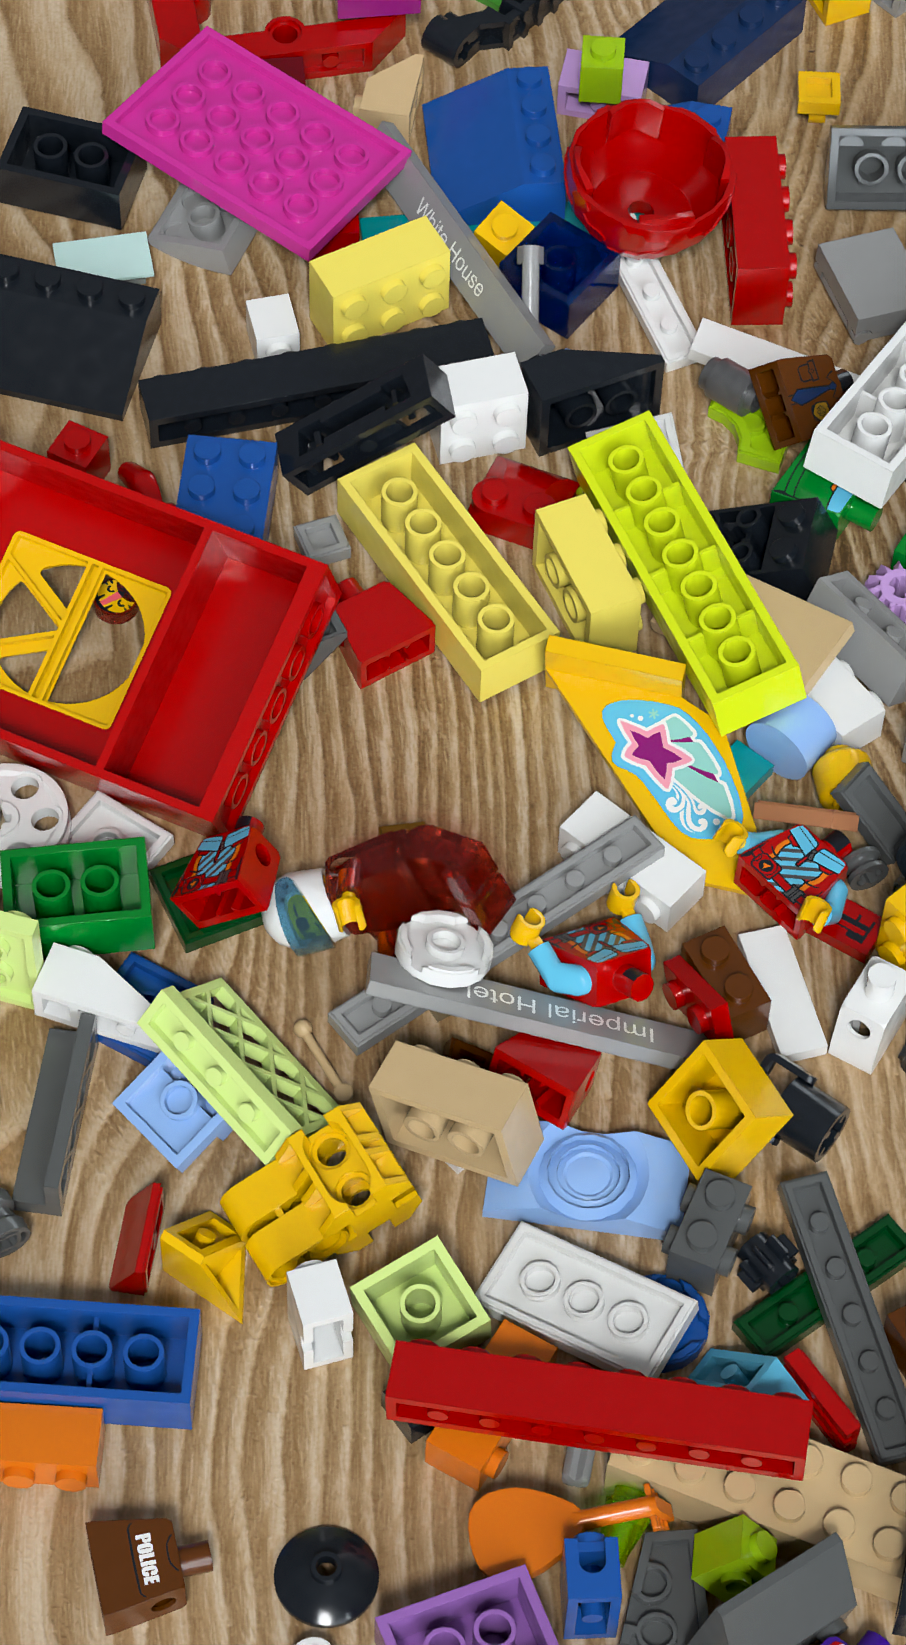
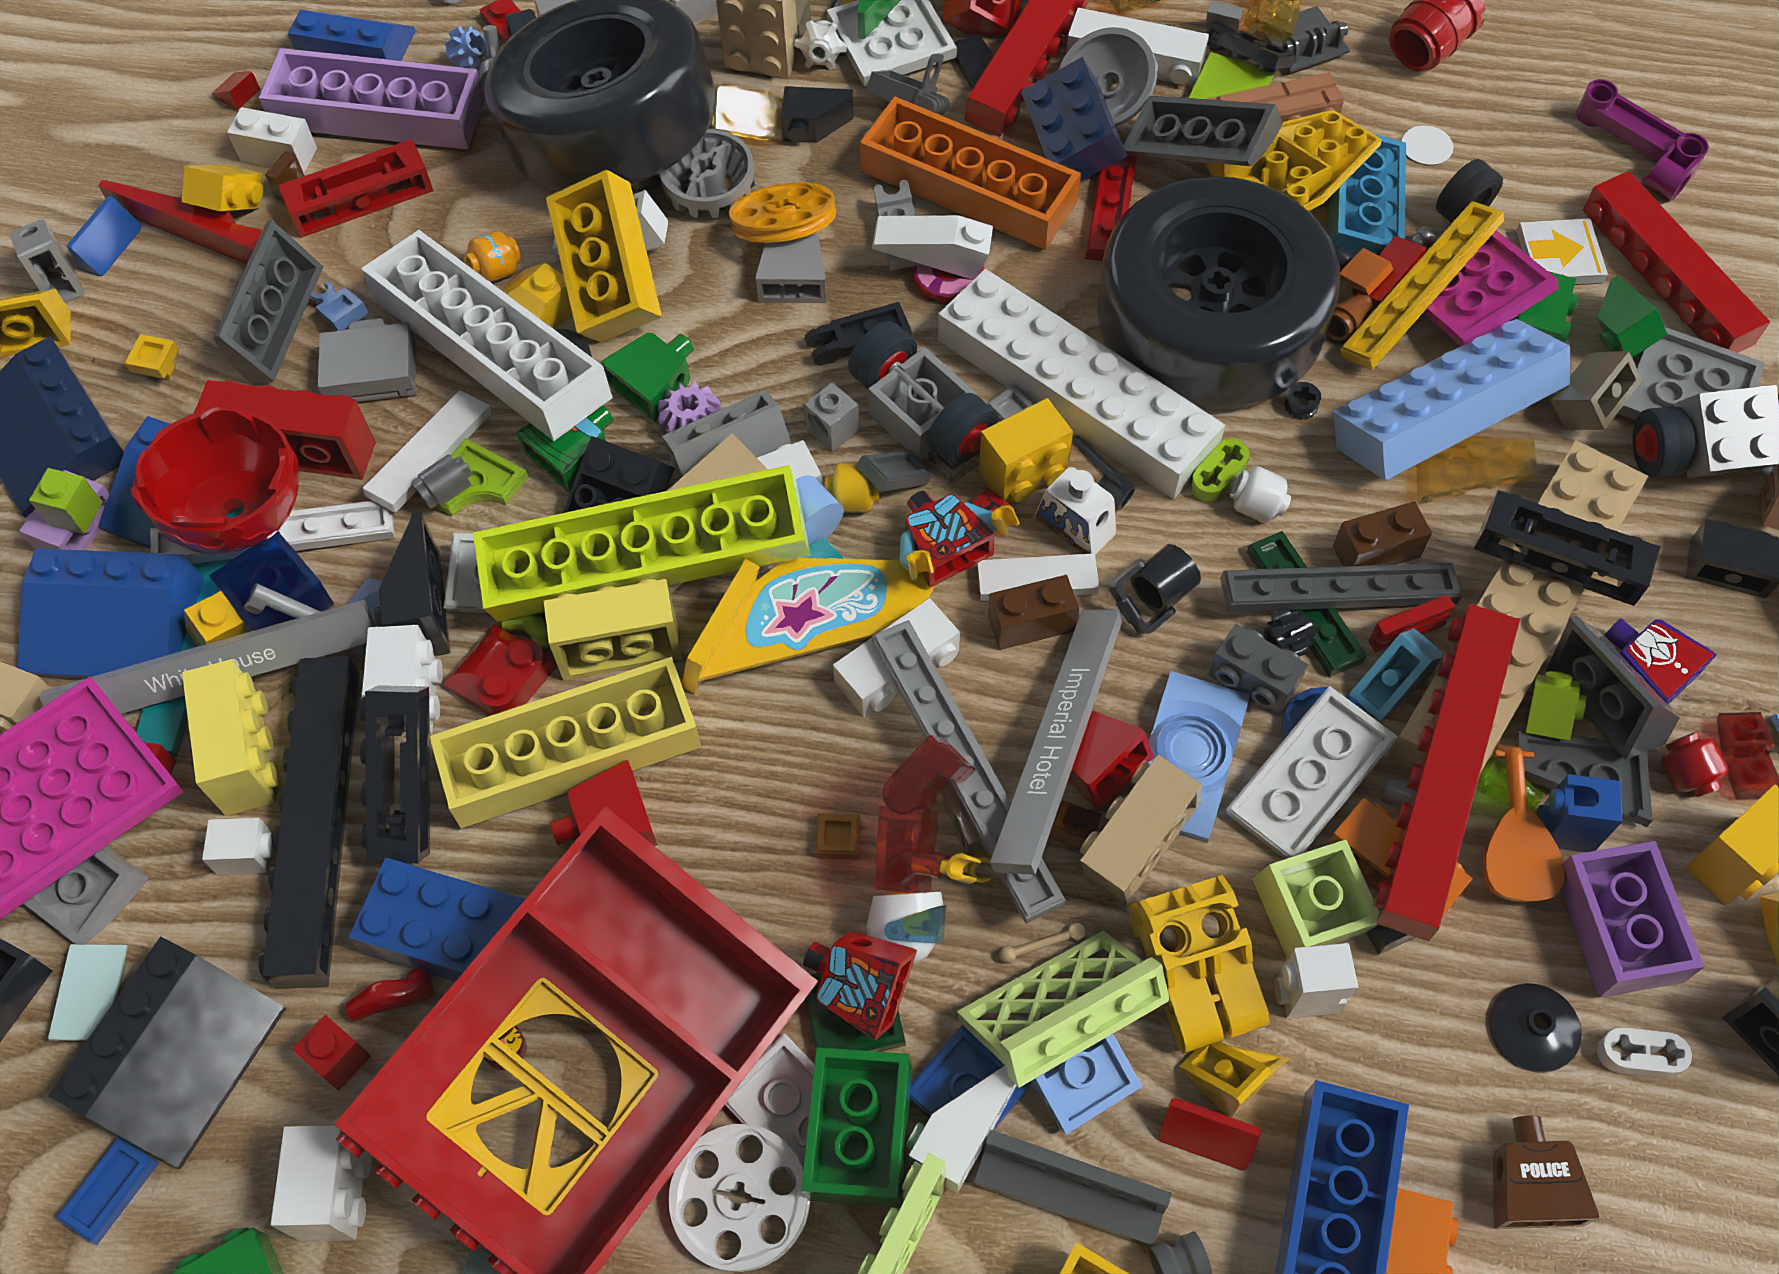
camera: 75 degrees left, 5 degrees up
light grey tile [293,514,351,565] -> none
white tile [395,910,493,988] -> none
torso [510,879,656,1007] -> none
yellow brick [647,1038,794,1181] -> none
red plate [662,955,734,1040] -> none
reddish brown torso [748,354,854,450] -> none
nougat tile [753,800,859,832] -> none
dark grey bush [843,846,889,891] -> none

